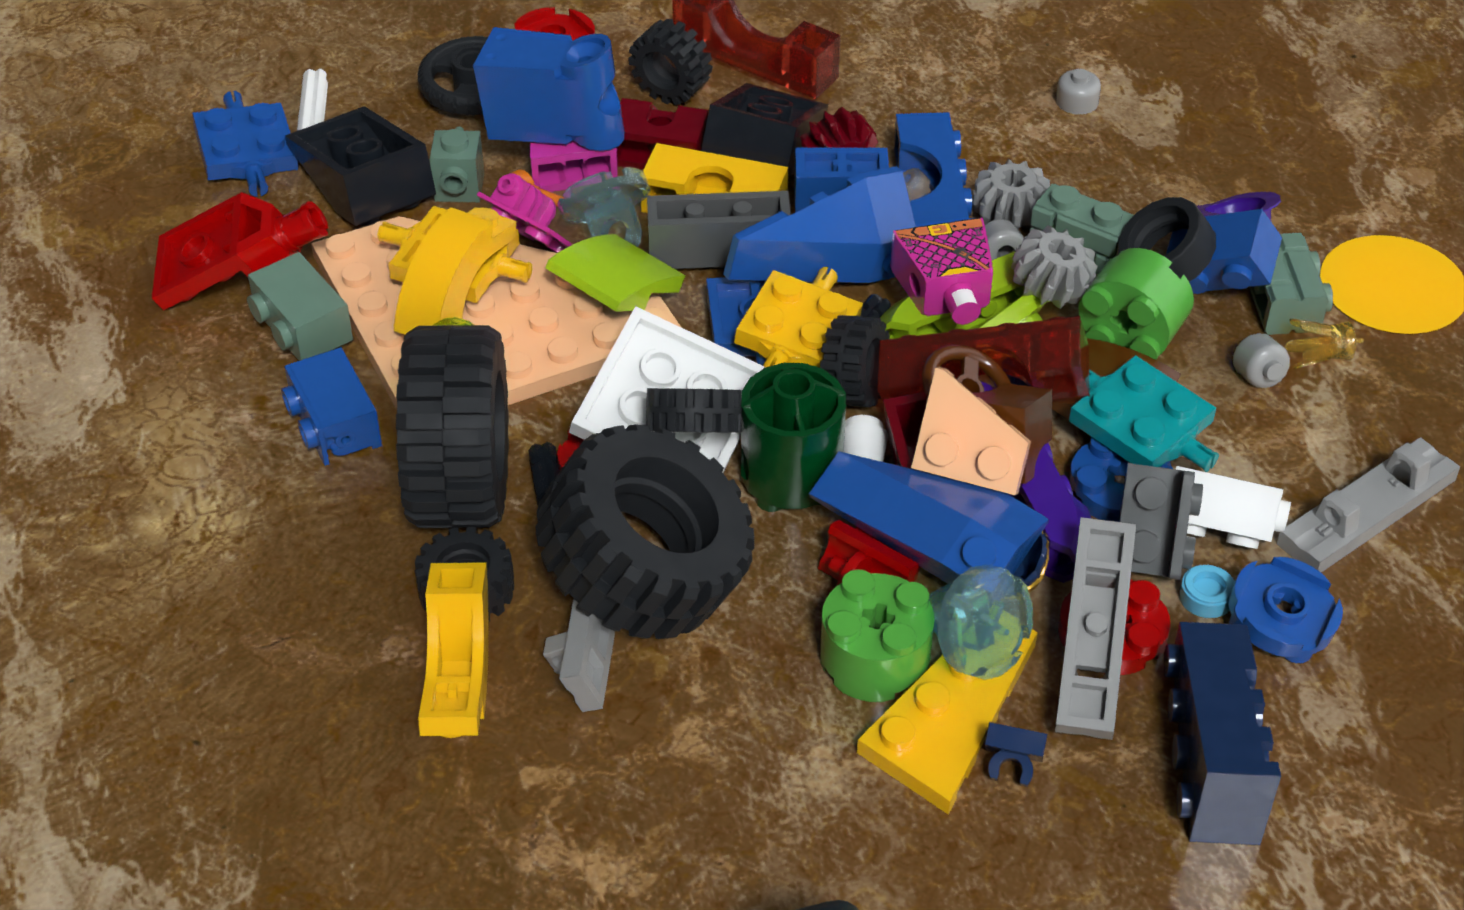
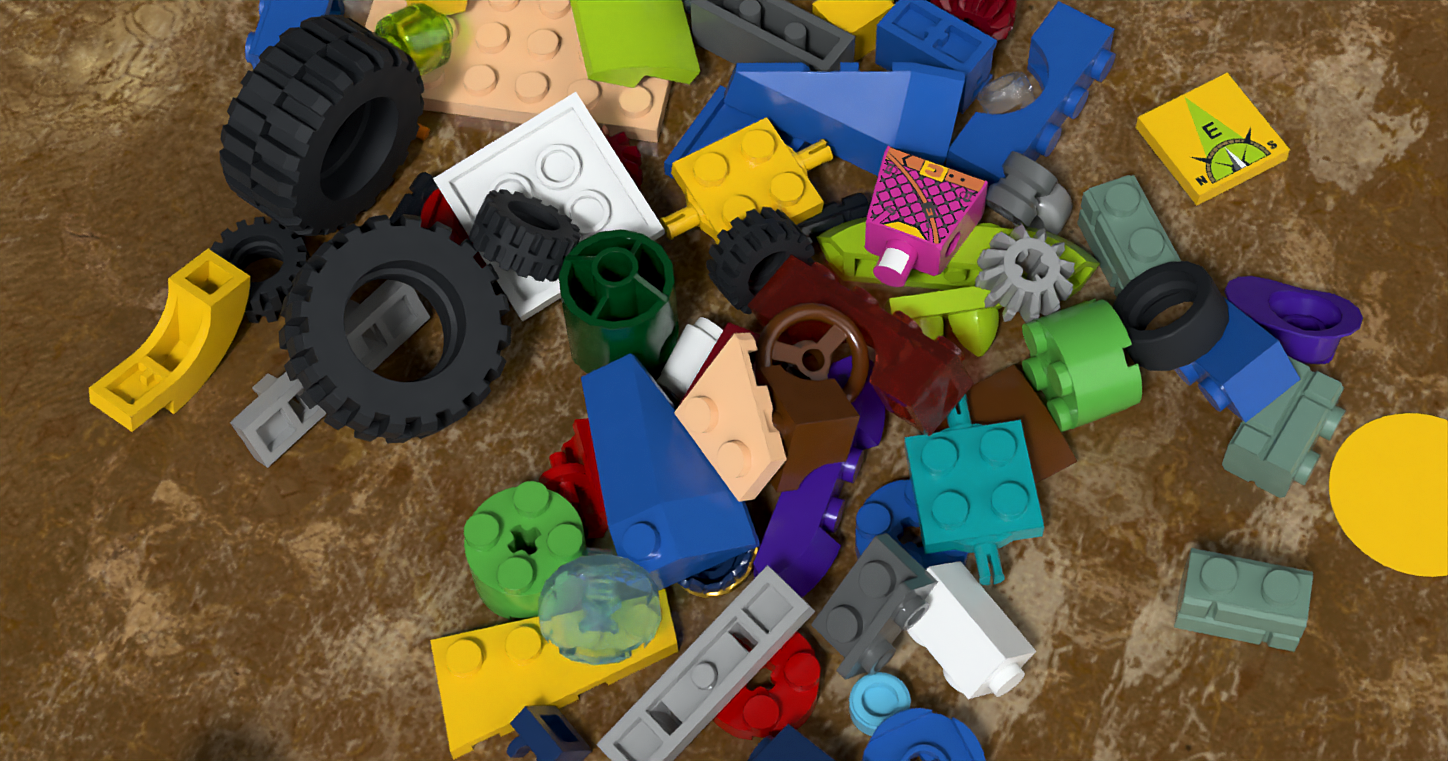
camera: 40 degrees right, 15 degrees up
light grey gear [972,159,1050,230] -> none
light grey piece [1056,69,1101,114] -> none
light grey piece [1233,333,1290,388] -> none
light grey hinge [1277,437,1460,572] -> none
clear yellow piece [1285,319,1364,370] -> none
none -> dark grey wheel [985,151,1058,228]
none -> yellow tile [1136,73,1290,206]
none -> sand green brick [1174,548,1313,652]

